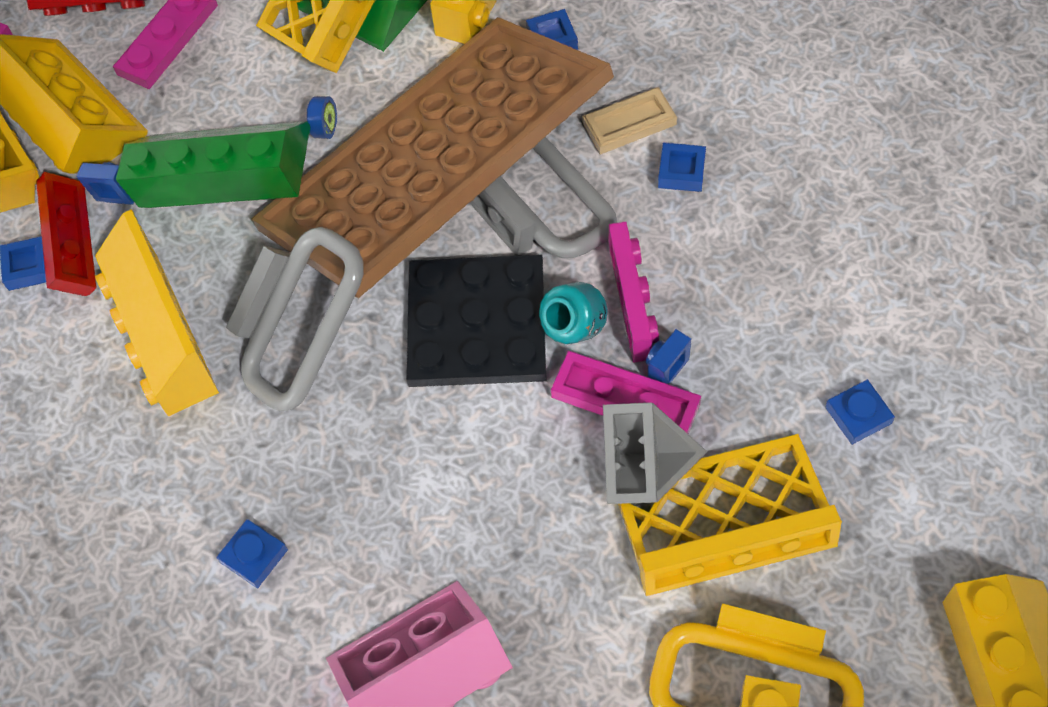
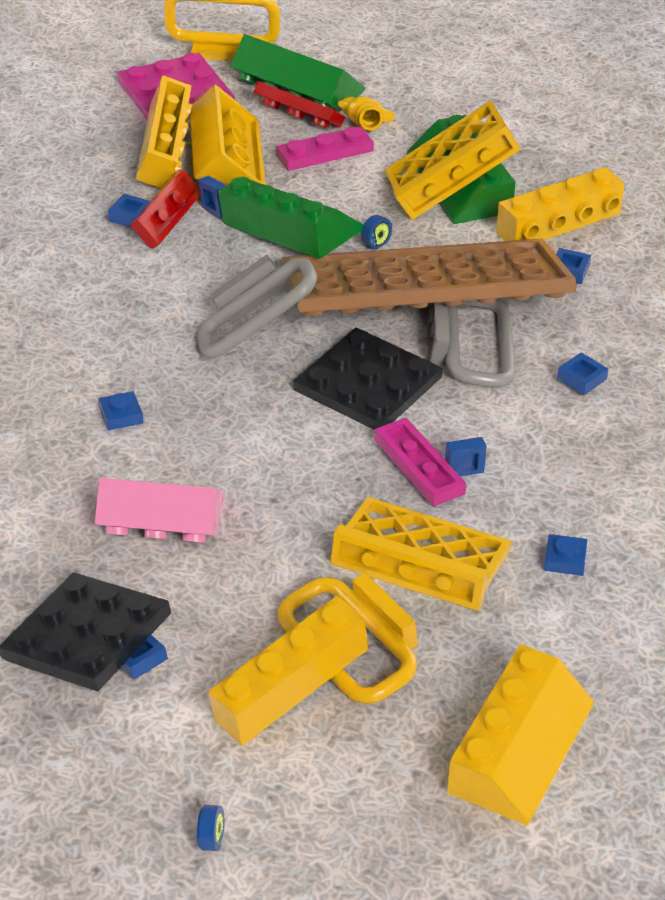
camera: 30 degrees right, 20 degrees down
yellow slope [95,209,219,416] -> none
teal head [539,282,608,345] -> none
tan tile [582,87,677,155] -> none
light grey slope [603,403,707,504] -> none
dark pink plate [609,222,659,363] -> none

